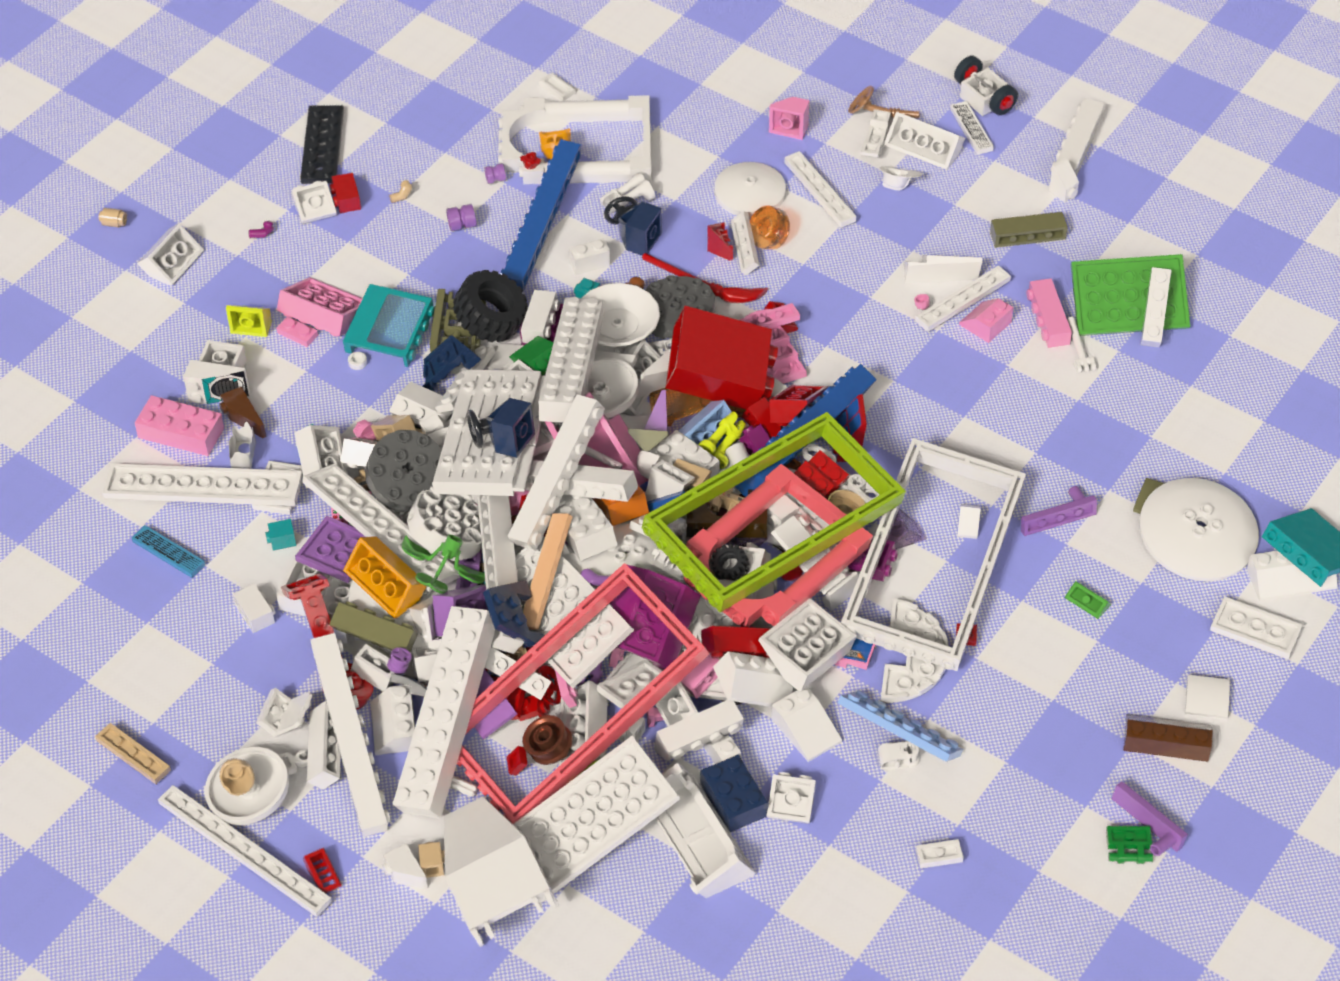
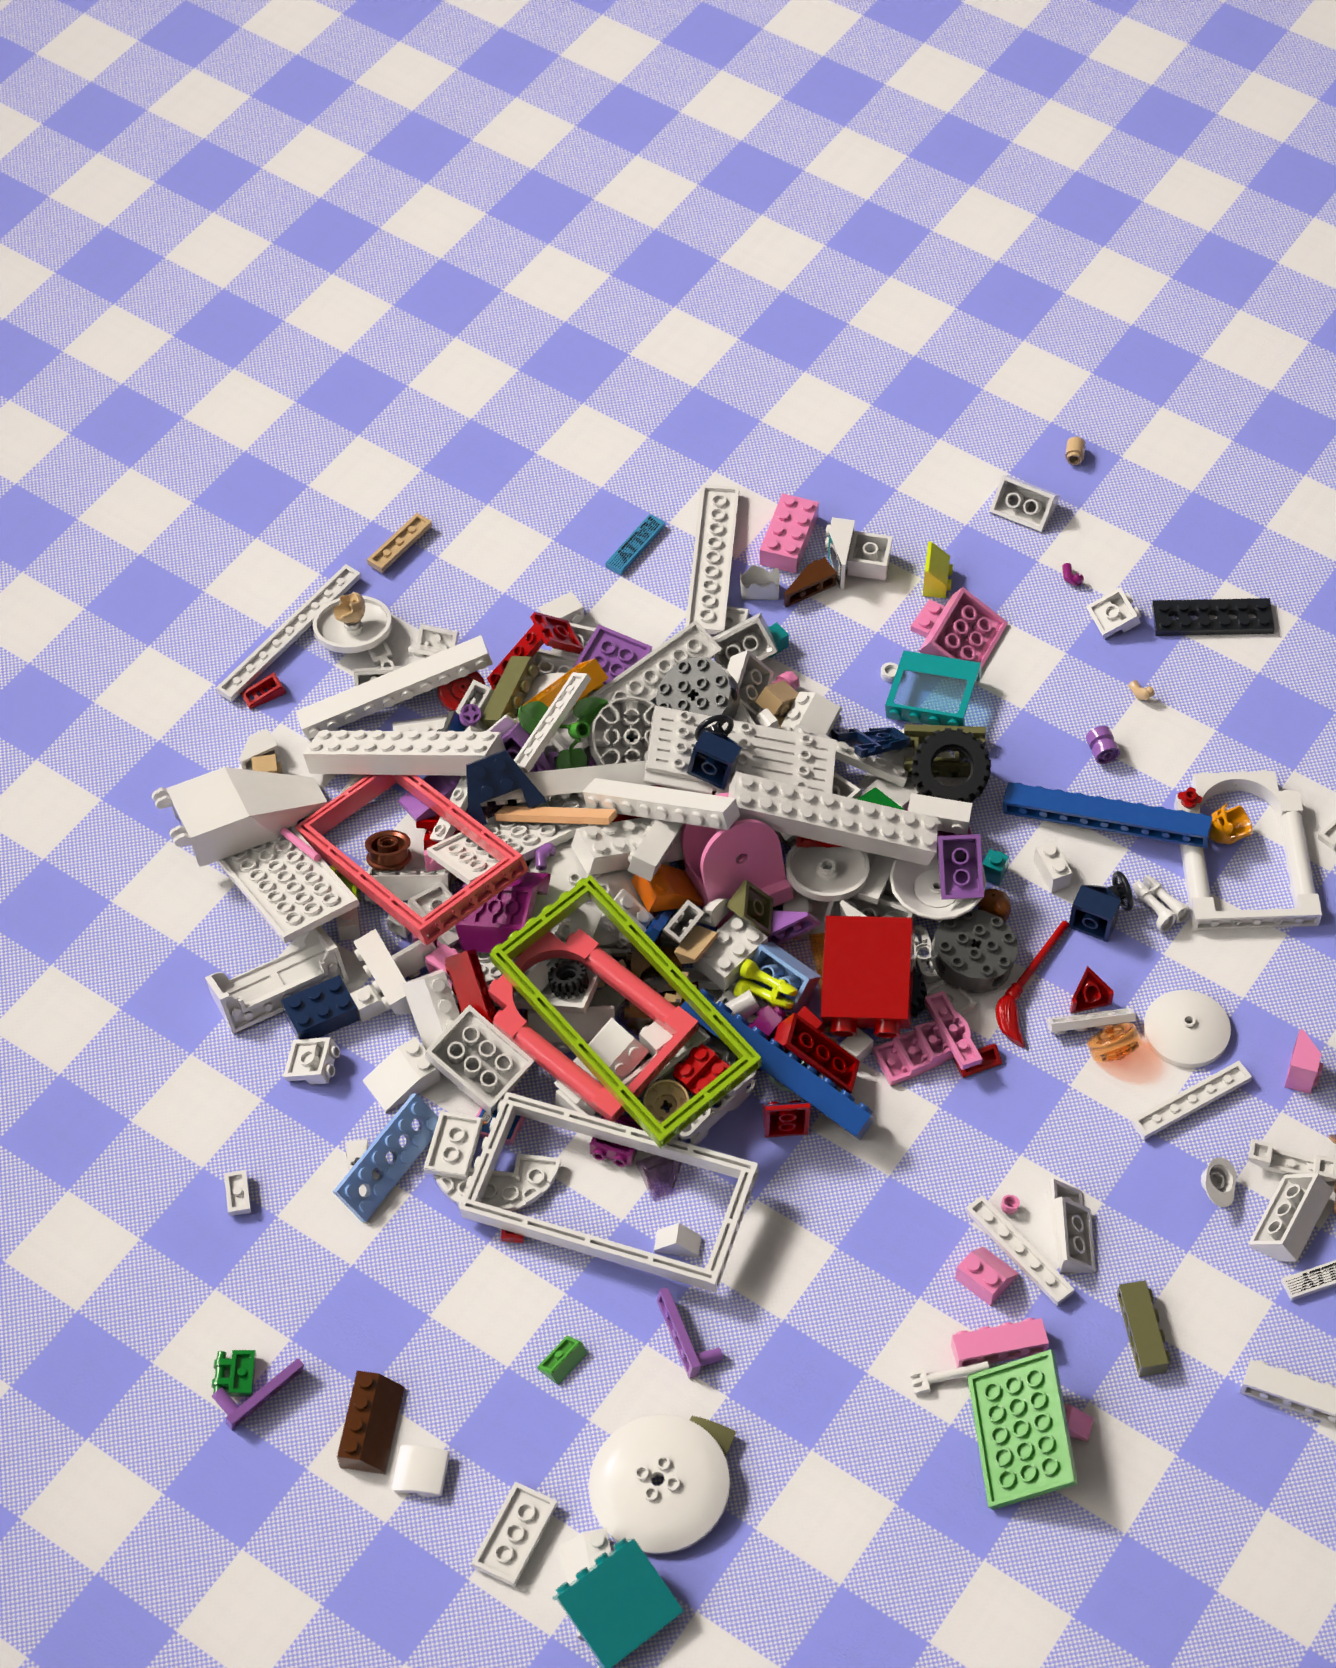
camera: 90 degrees right, 5 degrees up
teal brick [265,519,296,551] -> none
red brick [329,172,361,213] -> none
medium lavender wheel [484,163,506,184] -> none
red plate [506,746,528,776] -> none
white slope [1049,157,1079,203] -> none
white brick [1140,267,1171,348] -> none
none -> bright pink bar [280,827,321,862]
none -> white tile [423,1111,484,1180]
none -> white plate [514,672,591,773]
none -> medium lavender slope [937,834,984,900]

